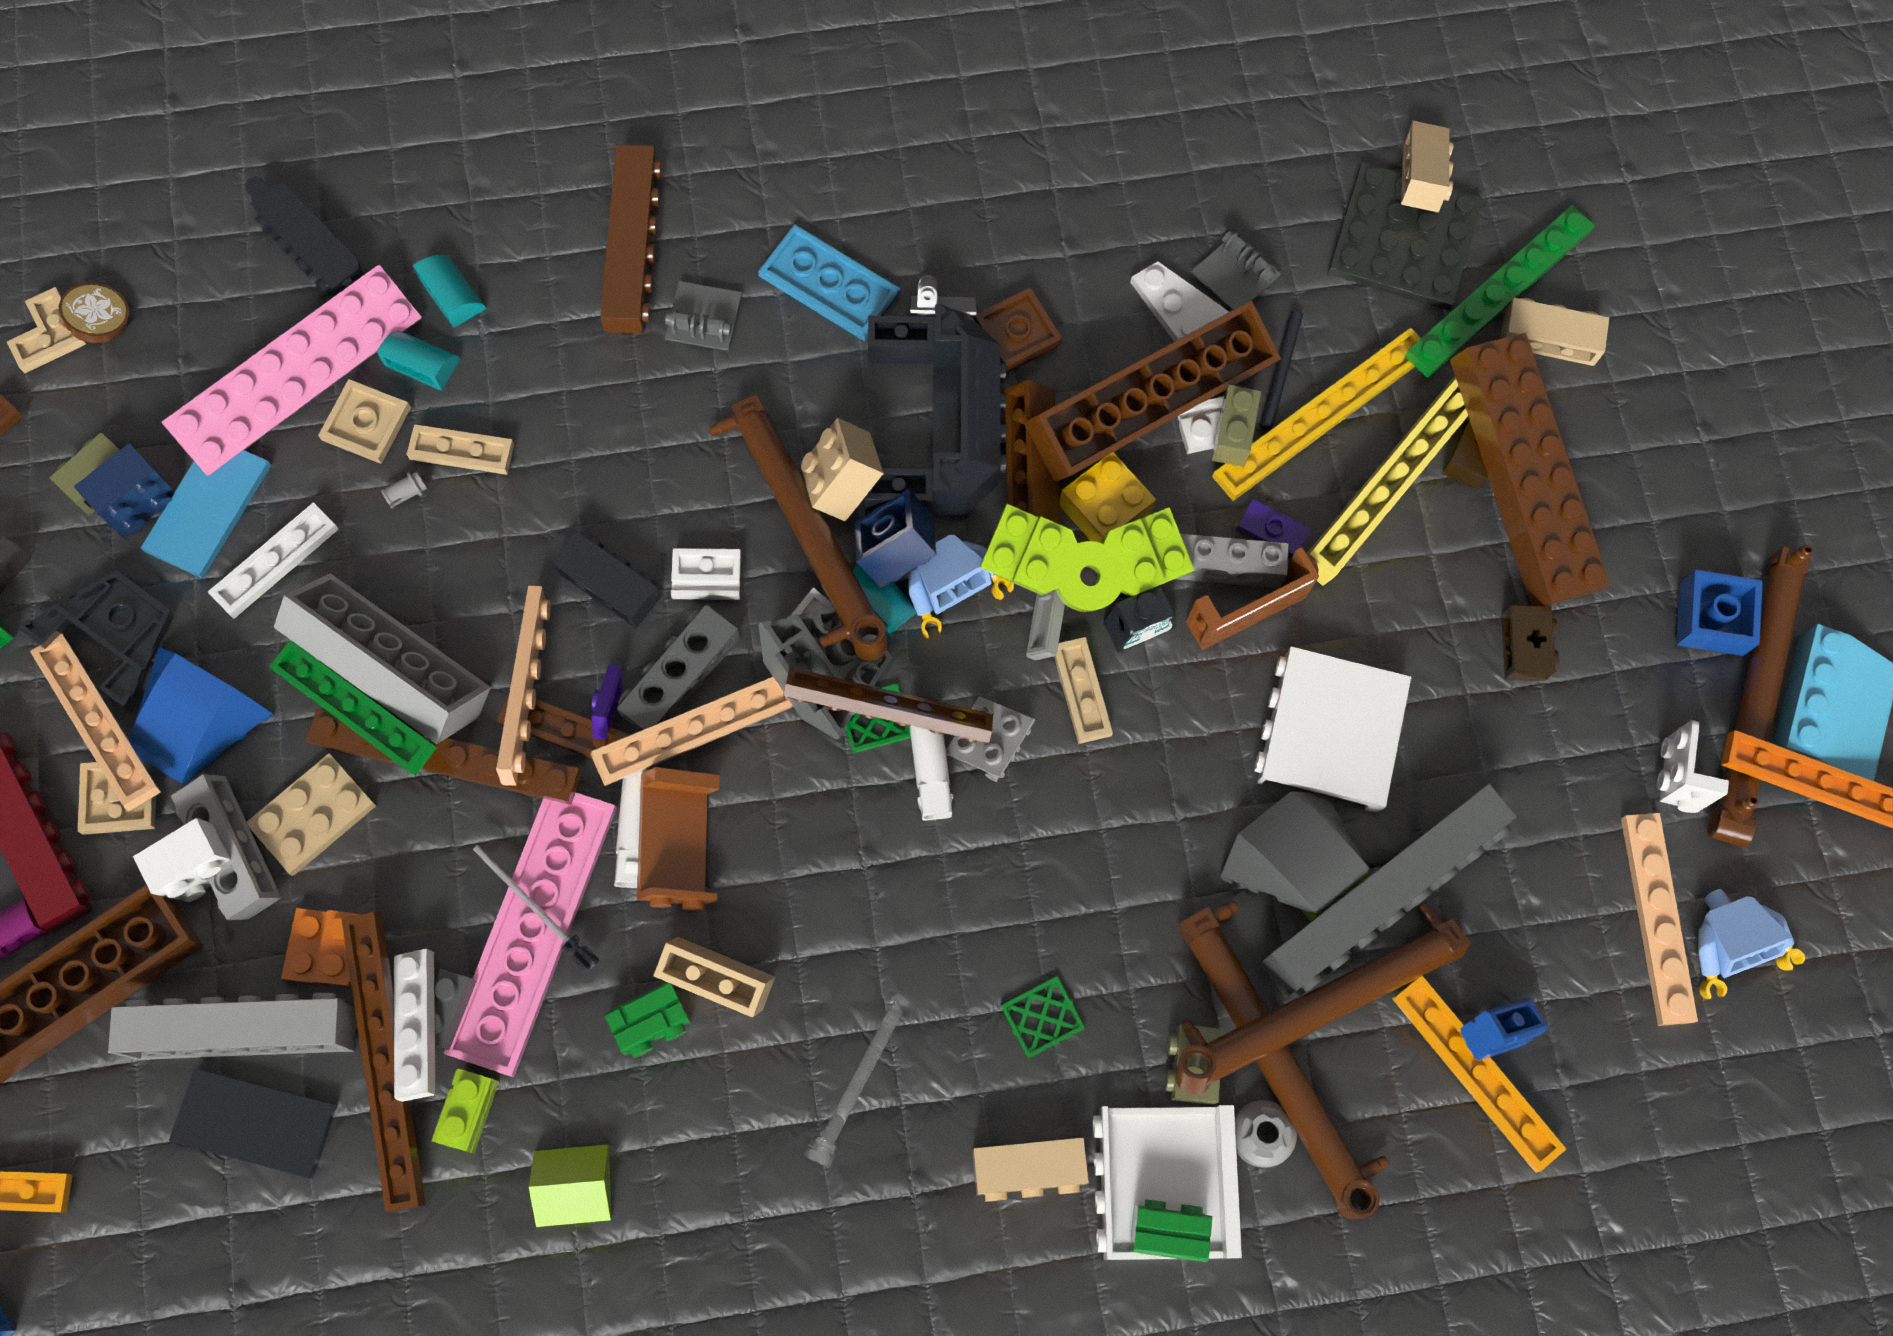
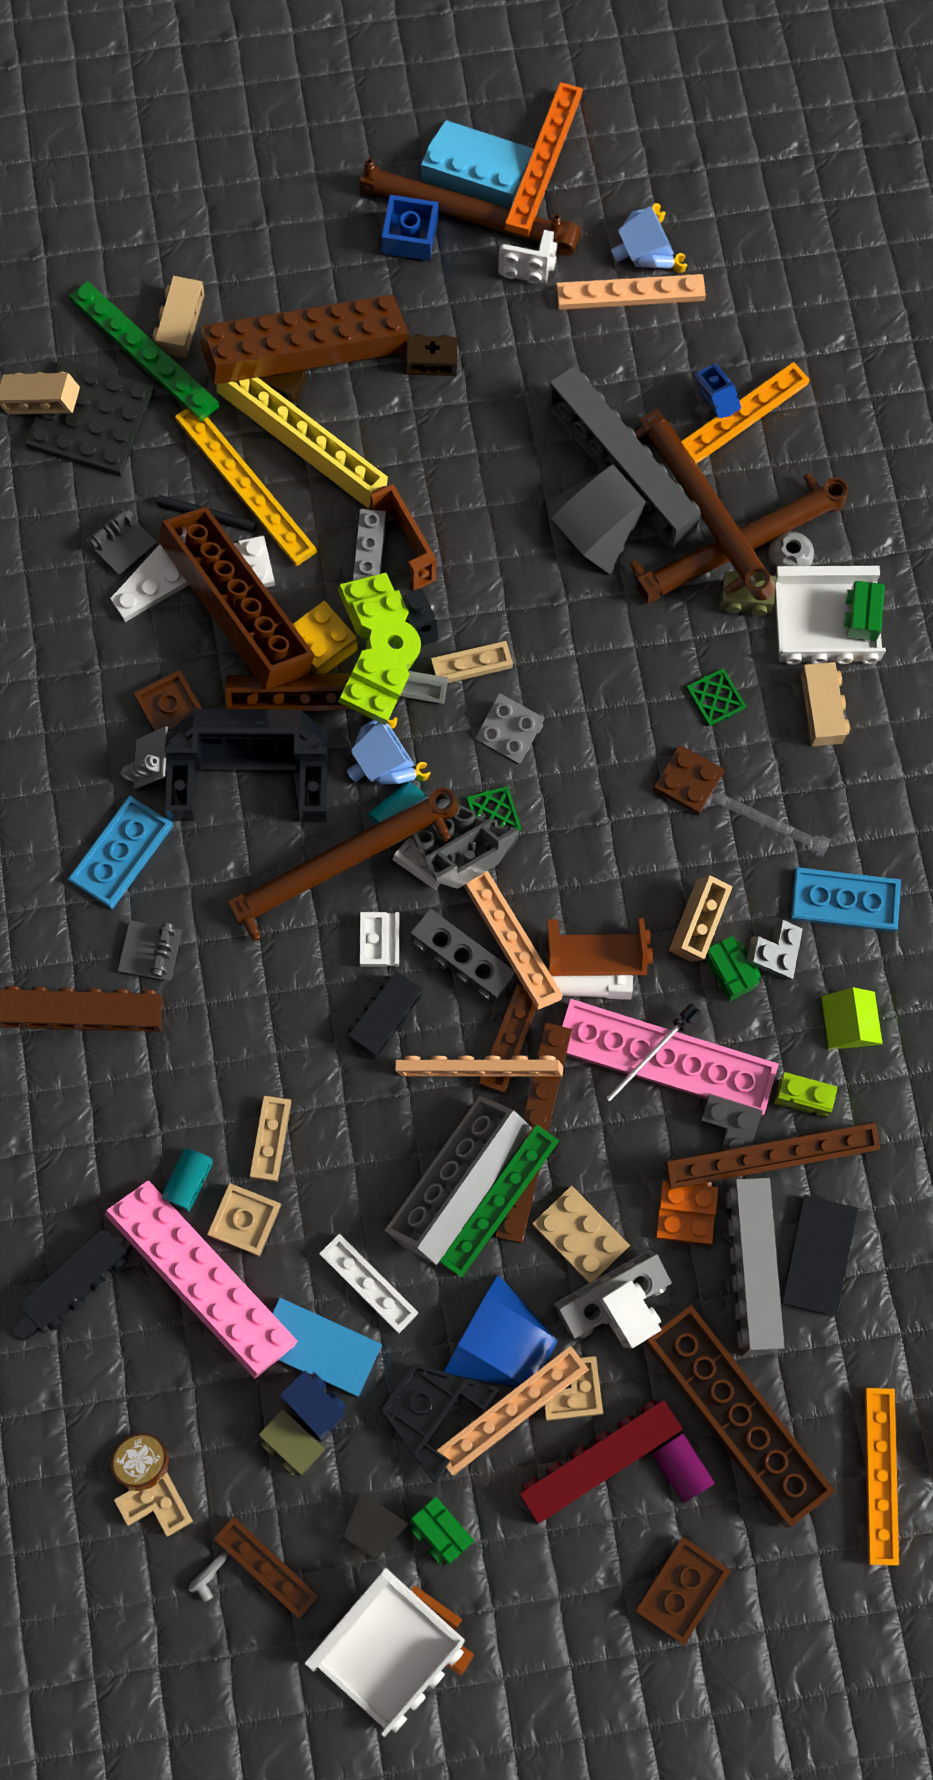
camera: 90 degrees left, 0 degrees up
light grey pin [381,471,427,509] -> none
white plate [394,949,436,1102] -> none
teal brick [413,255,487,328] -> none
dark purple plate [592,664,623,740] -> none
reddish brown plate [783,667,993,743] -> none
tan brick [801,418,883,521] -> none
dark blue brick [854,489,937,588] -> none
white piece [910,726,953,821] -> none
olive brick [1211,385,1261,467] -> none
dark purple plate [1236,499,1312,558] -> none
white panel [1254,647,1411,814] -> none
none -> reddish brown plate [653,745,725,815]
none -> plate [746,920,803,980]
none -> dark azure tile [790,867,901,932]

